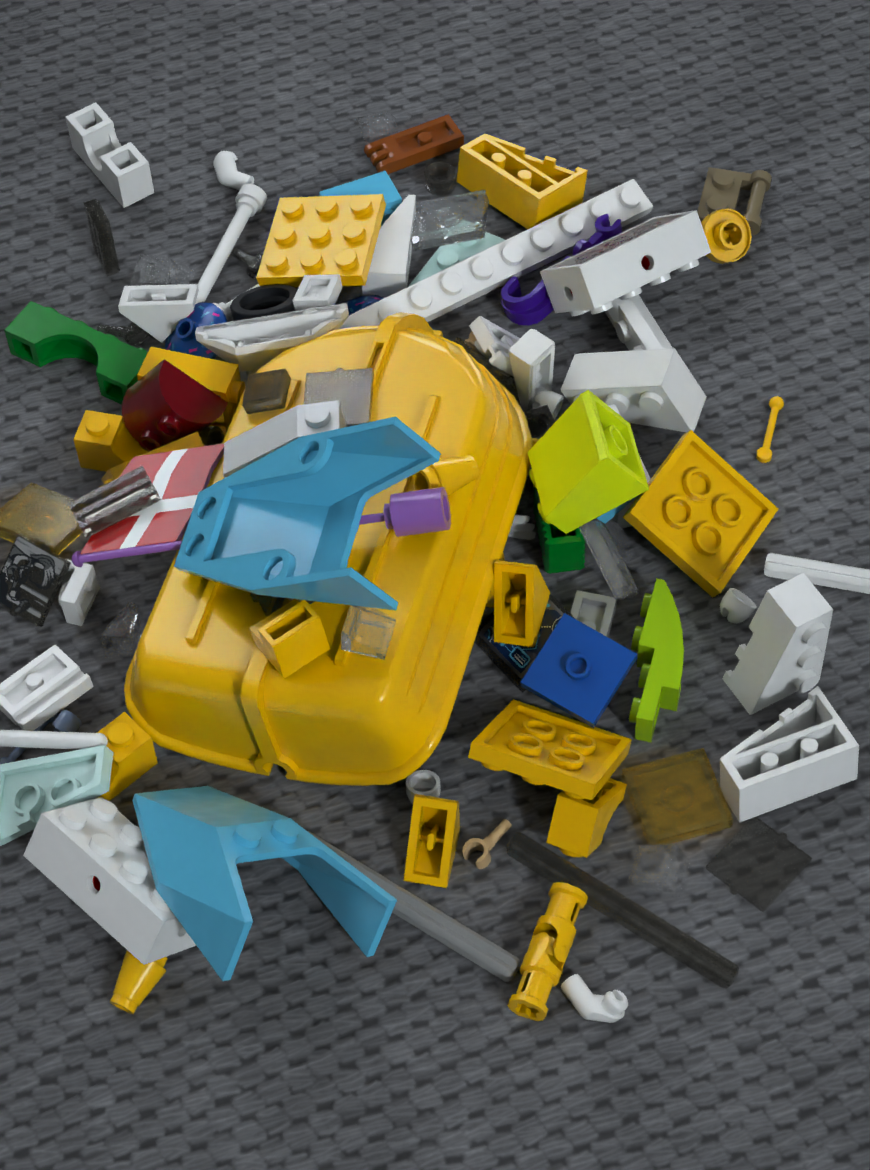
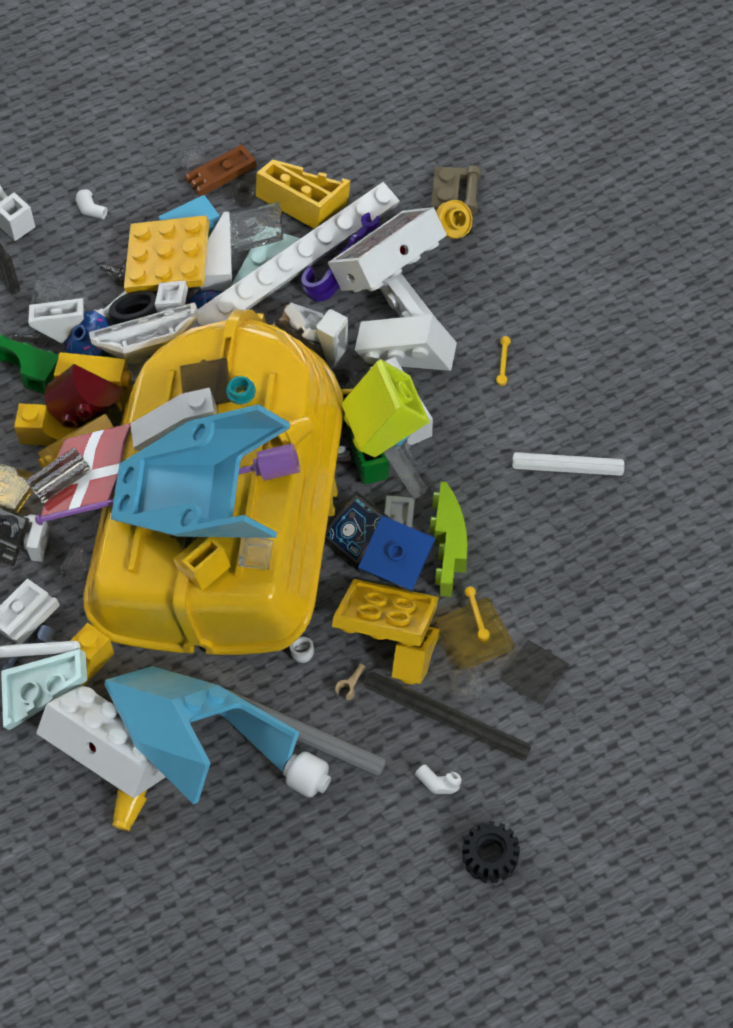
camera: 10 degrees left, 5 degrees up
white piece [195,184,267,304] -> none
clear smoke tile [242,369,291,414] -> none
yellow slope [403,794,460,888] -> none
yellow slope [494,560,550,647] -> none
yellow piece [507,882,588,1021] -> none
white hinge [532,391,564,424] -> none
yellow plate [623,430,778,598] -> none
white hinge [720,588,757,624] -> none
white wedge [720,686,859,823] -> none
white wedge [722,573,833,715] -> none
none -> teal plate [226,376,256,405]
none -> white head [283,751,331,797]
none -> black tyre [462,821,520,883]
none -> yellow hinge [464,586,490,642]

